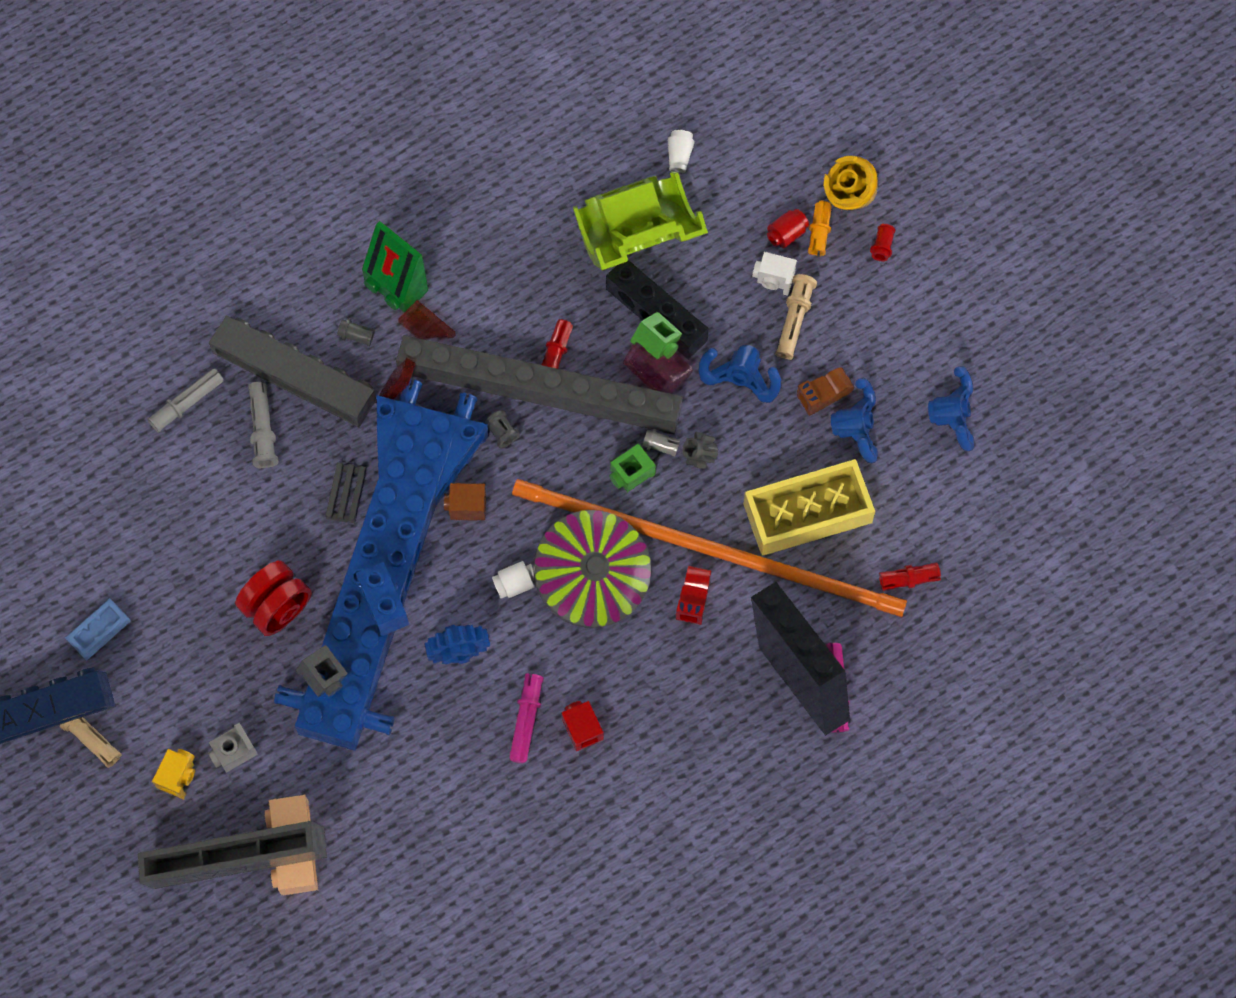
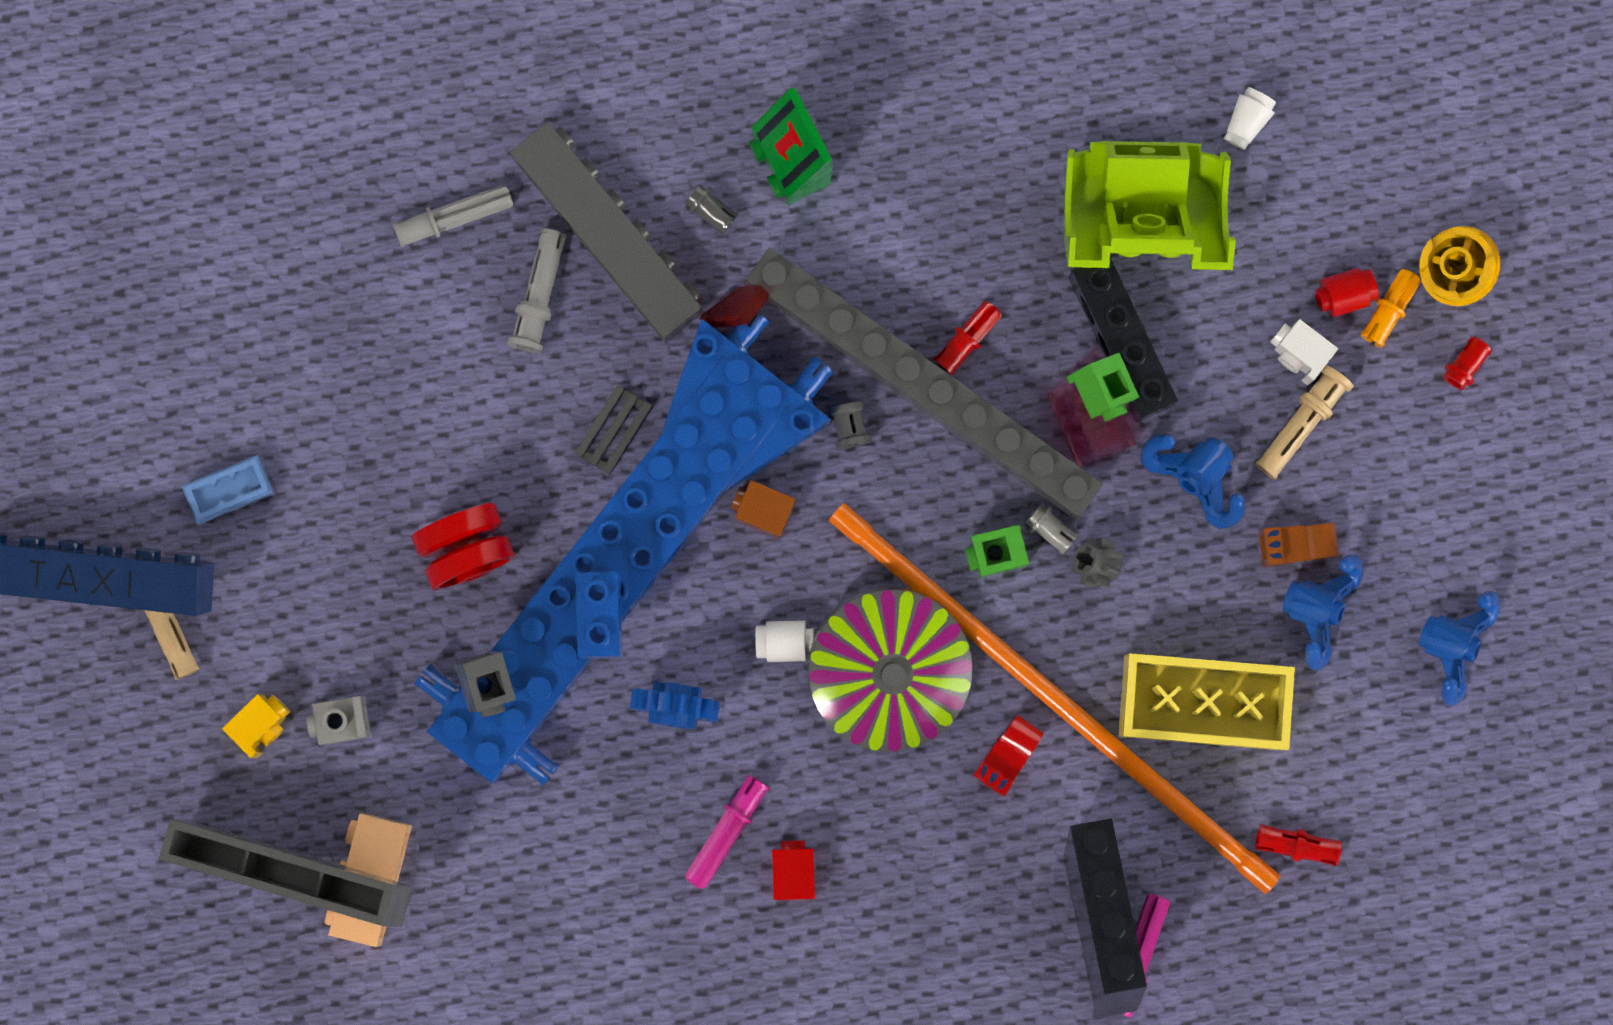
camera: 20 degrees right, 15 degrees up
clear red tile [398,300,456,340] -> none

